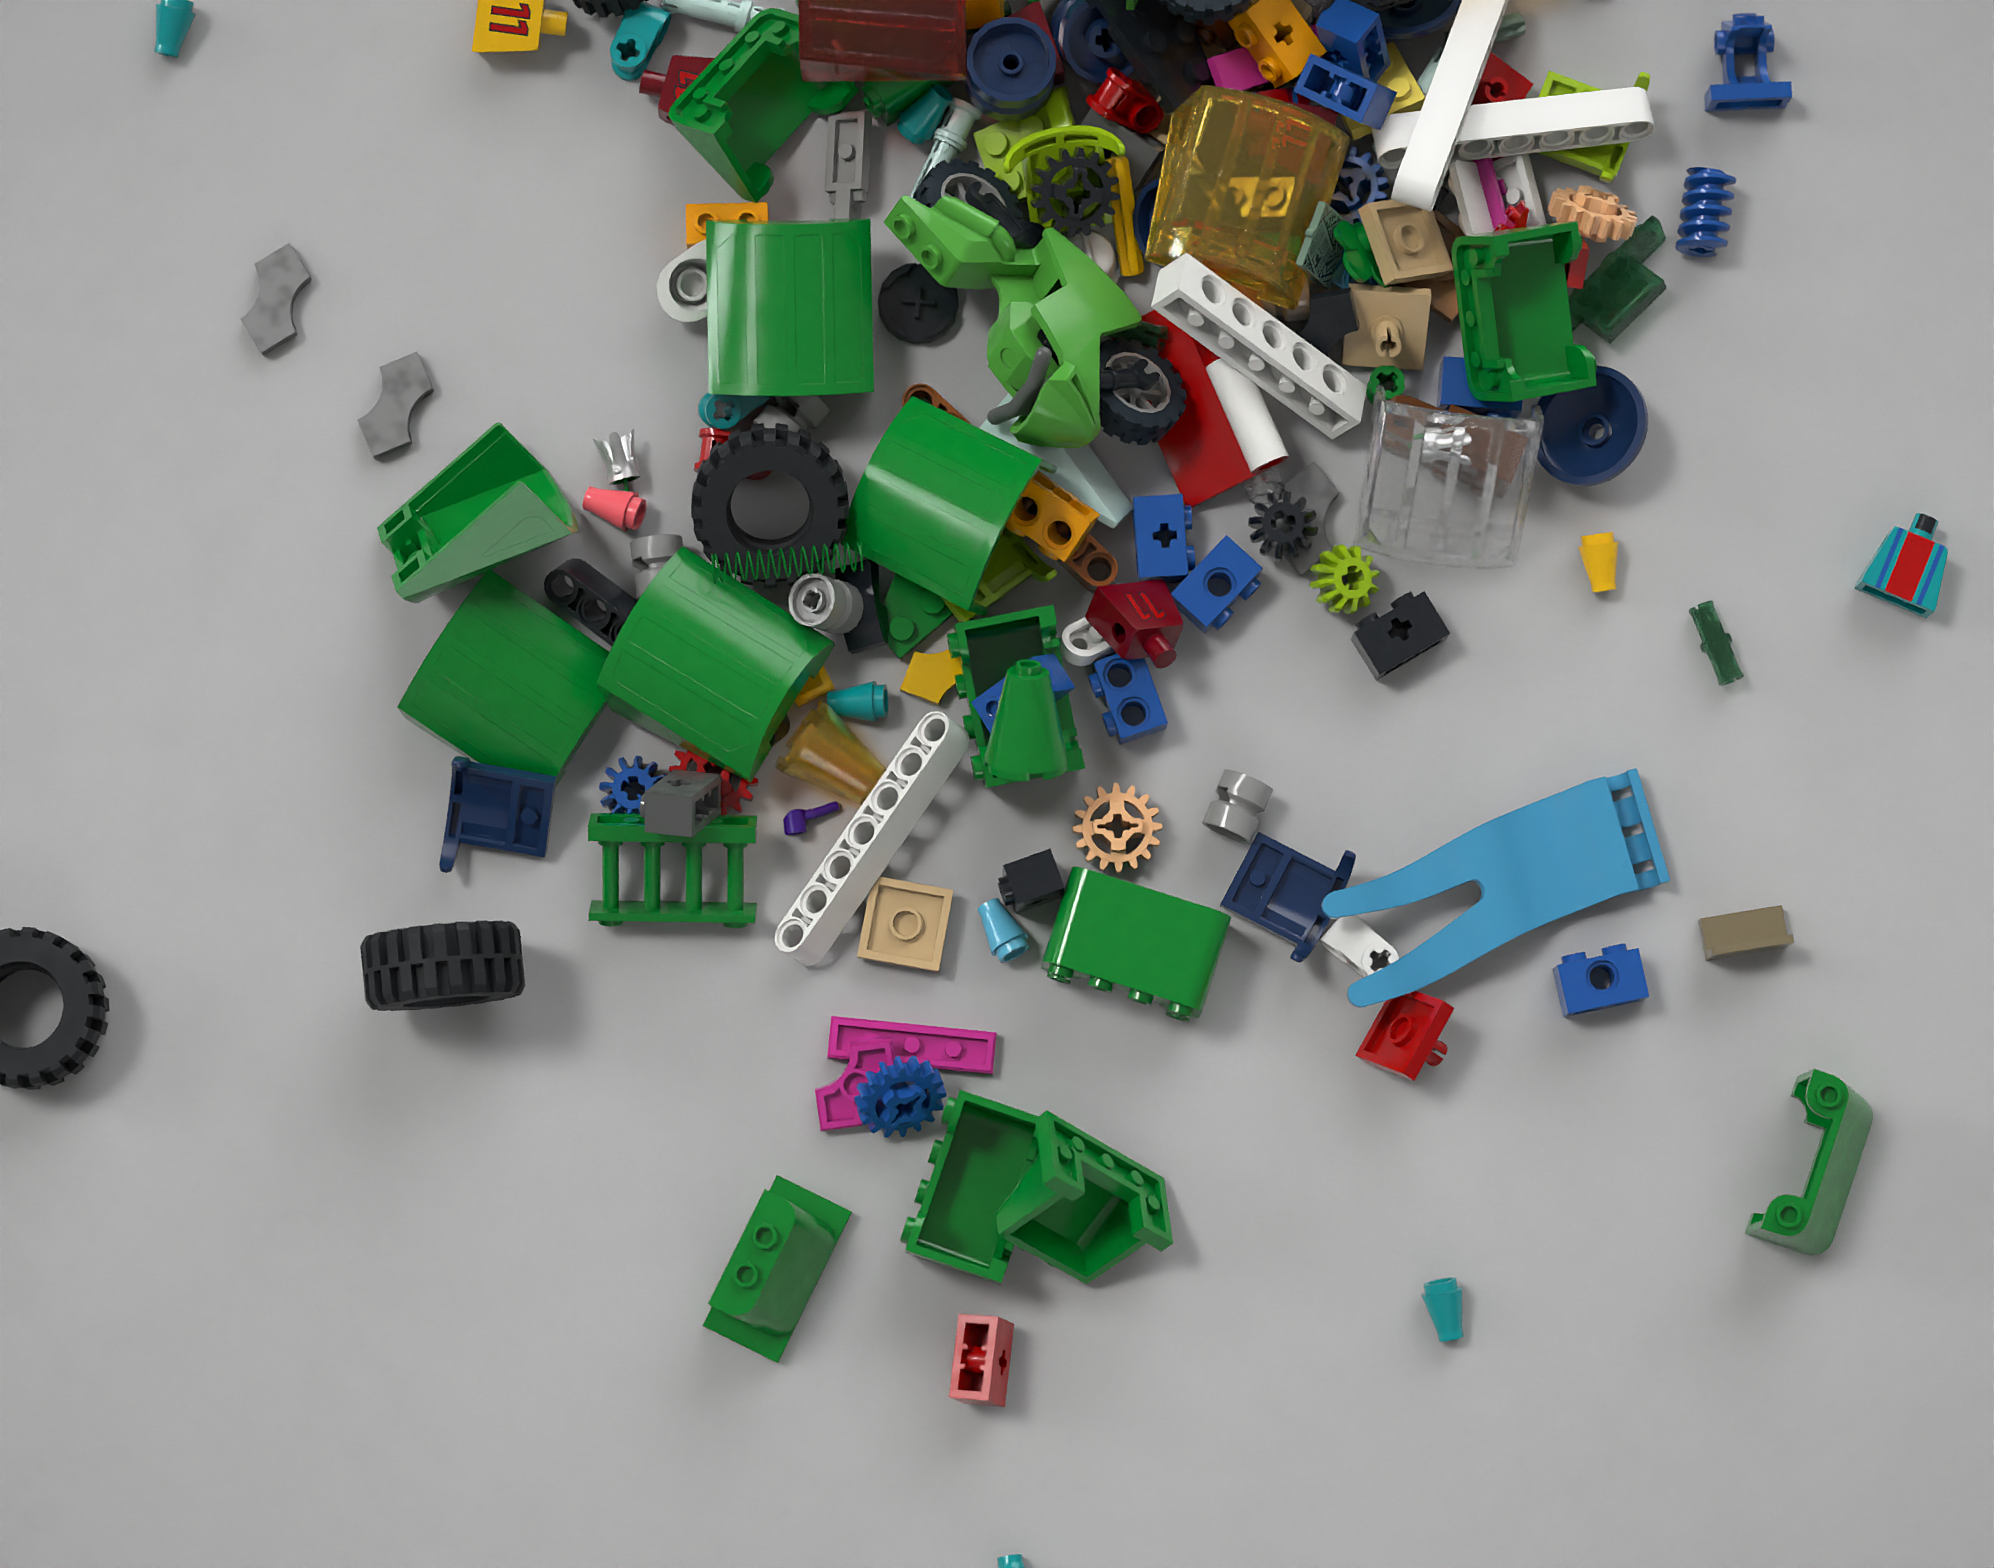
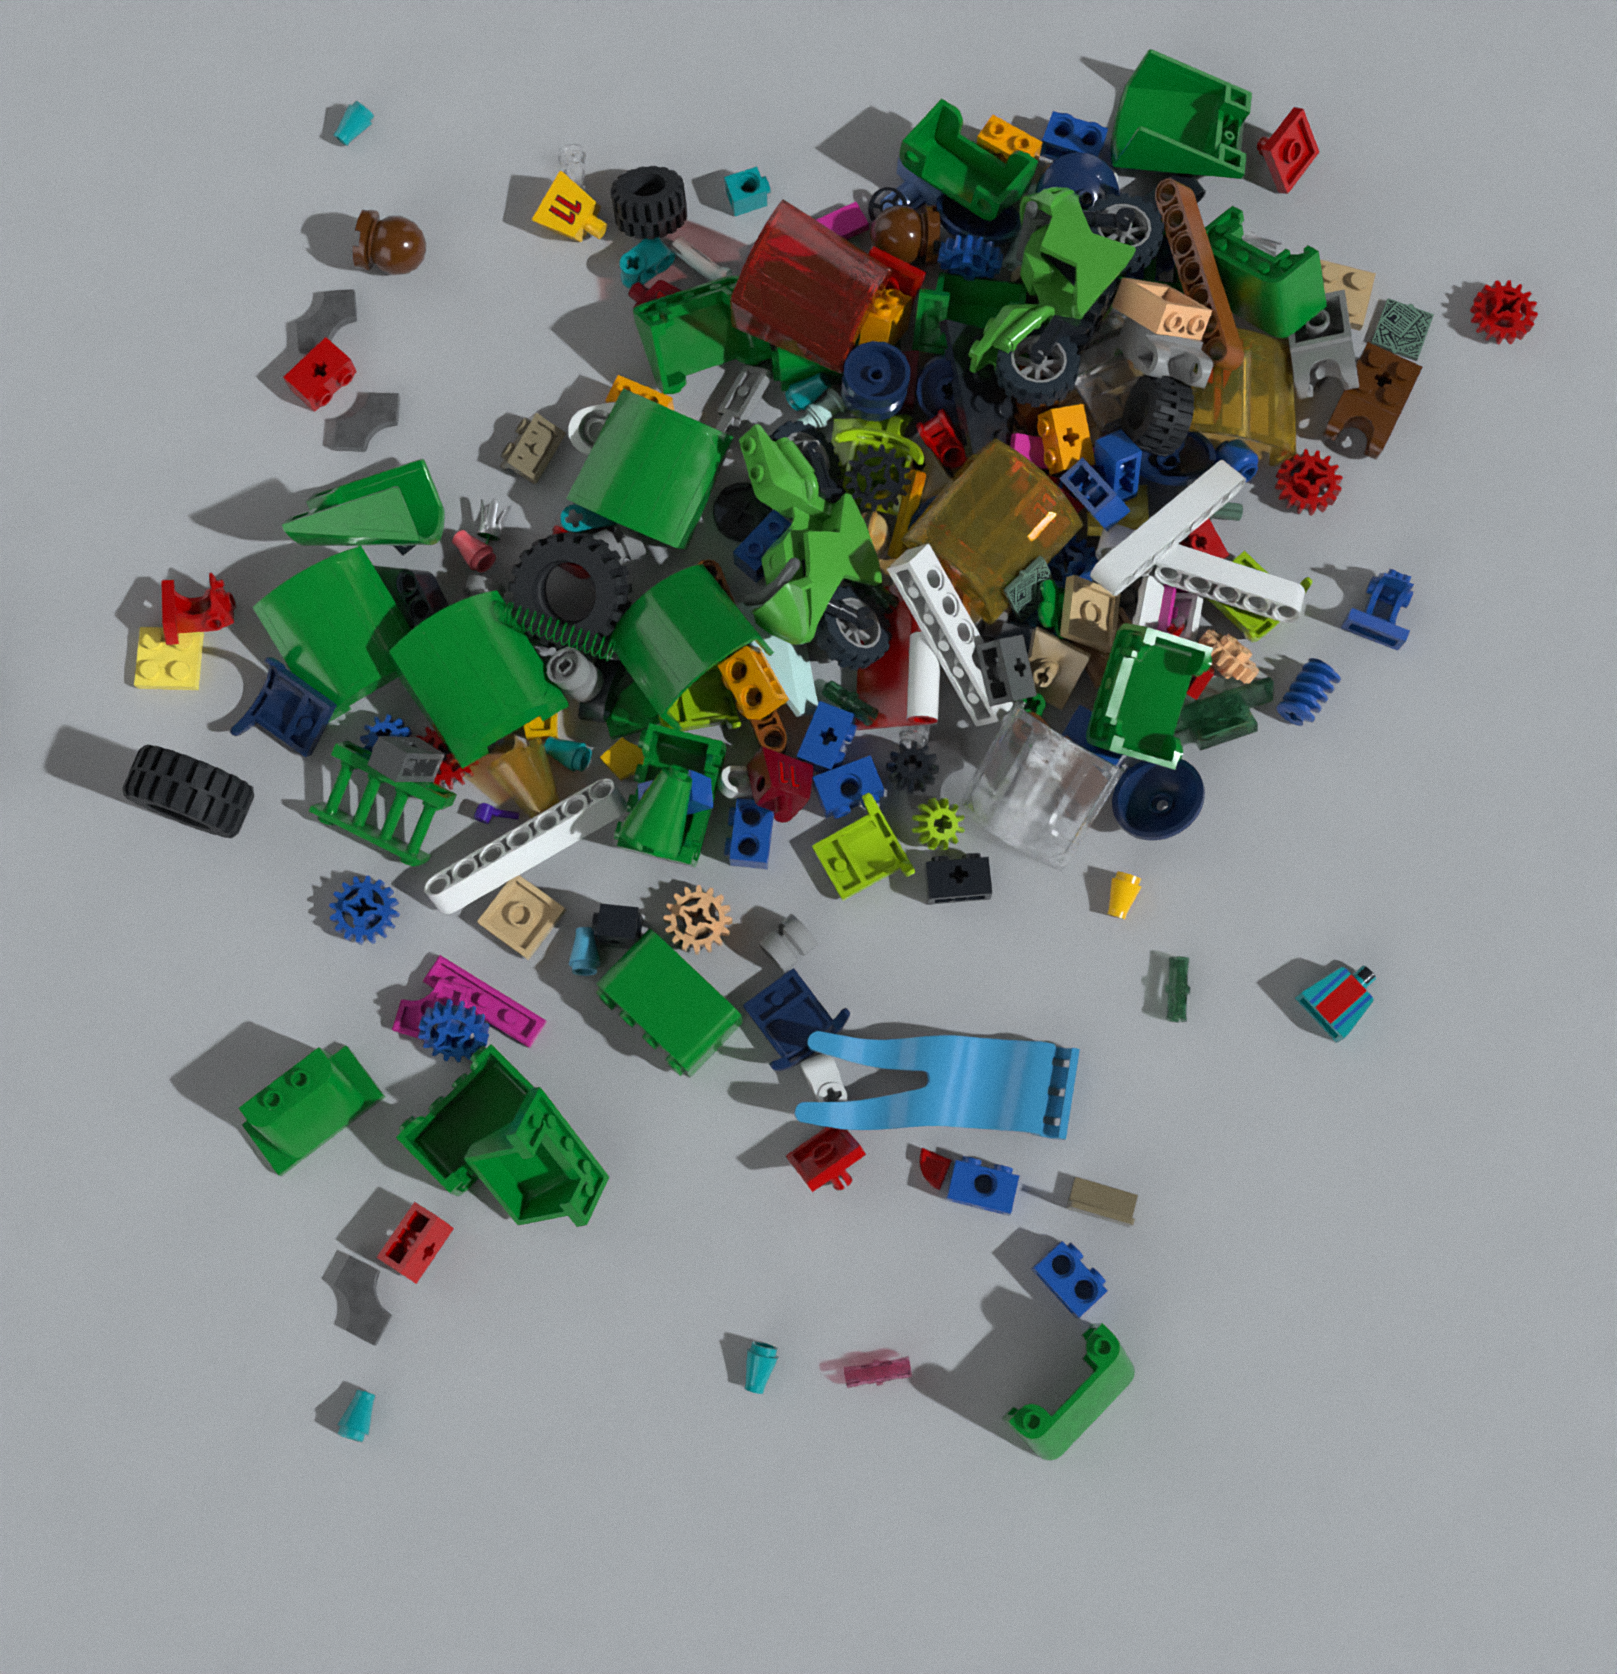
camera: 30 degrees right, 5 degrees down
none -> light yellow plate [134,627,204,690]
none -> red tile [161,573,237,645]
none -> red brick [283,337,357,412]
none -> blue gear [329,875,400,945]
none -> flat silver tile [334,1256,392,1346]
none -> reddish brown tile [352,210,427,275]
none -> dark tan bracket [500,413,566,484]
none -> blue brick [733,510,791,584]
none -> lime piece [812,793,915,902]
none -> clear green axle [822,681,878,726]
none -> clear pink pin [844,1356,912,1388]
none -> red tile [919,1148,952,1191]
none -> dark grey brick [976,635,1037,707]
none -> blue brick [1031,1241,1108,1318]

